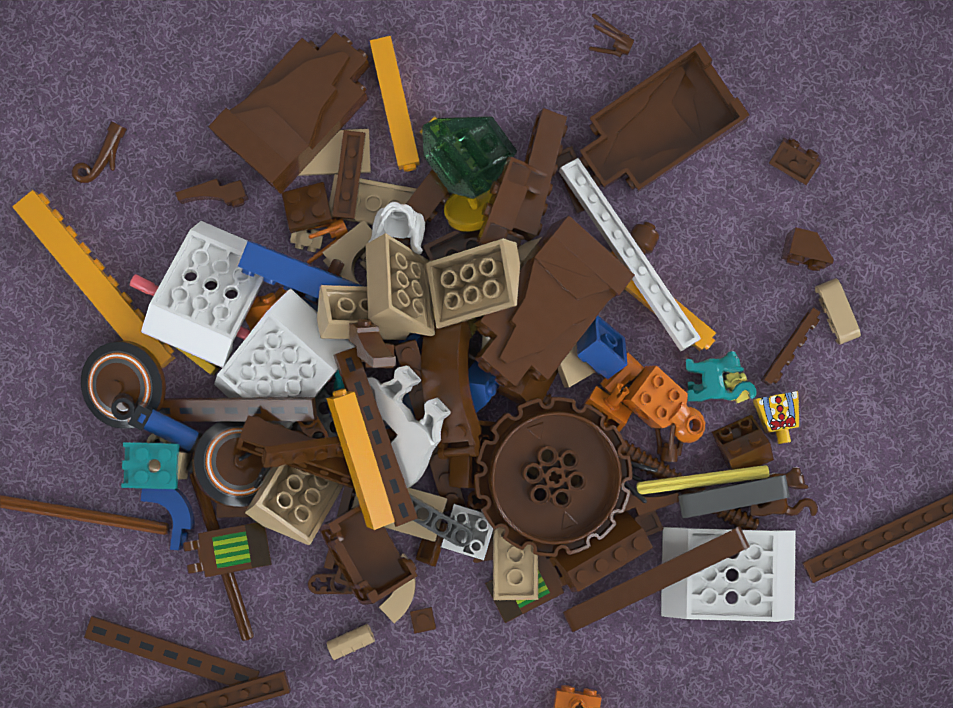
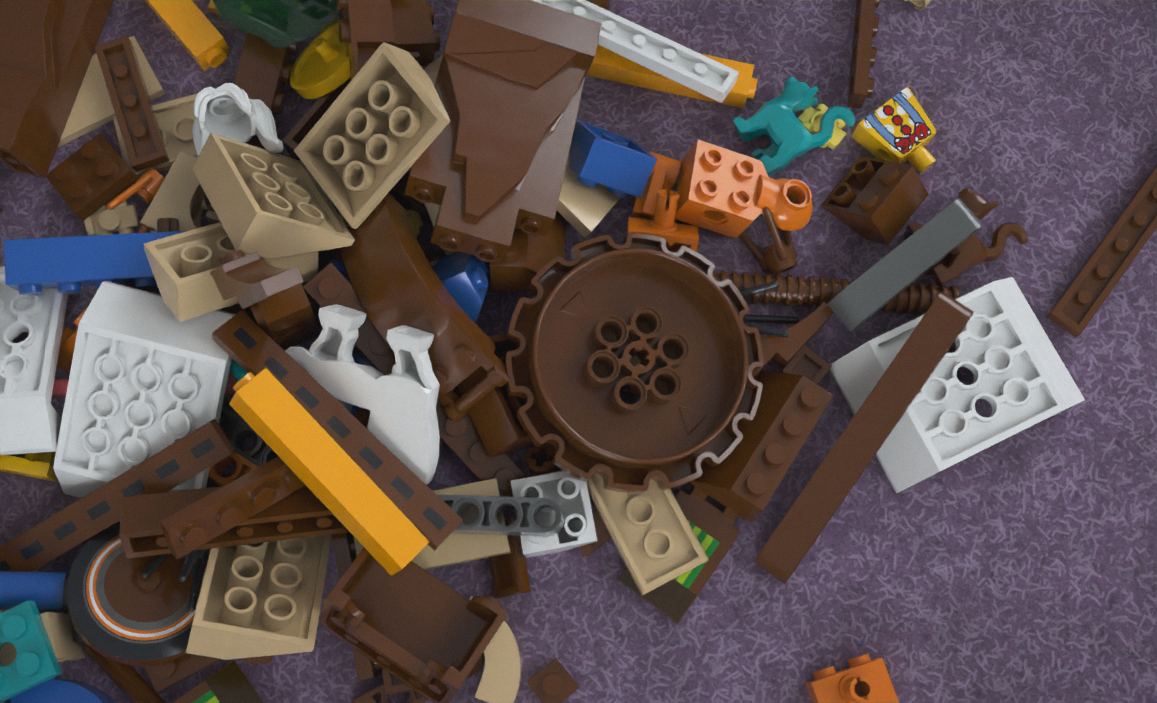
camera: 30 degrees left, 10 degrees down
light yellow axle [636,465,769,495] -> none

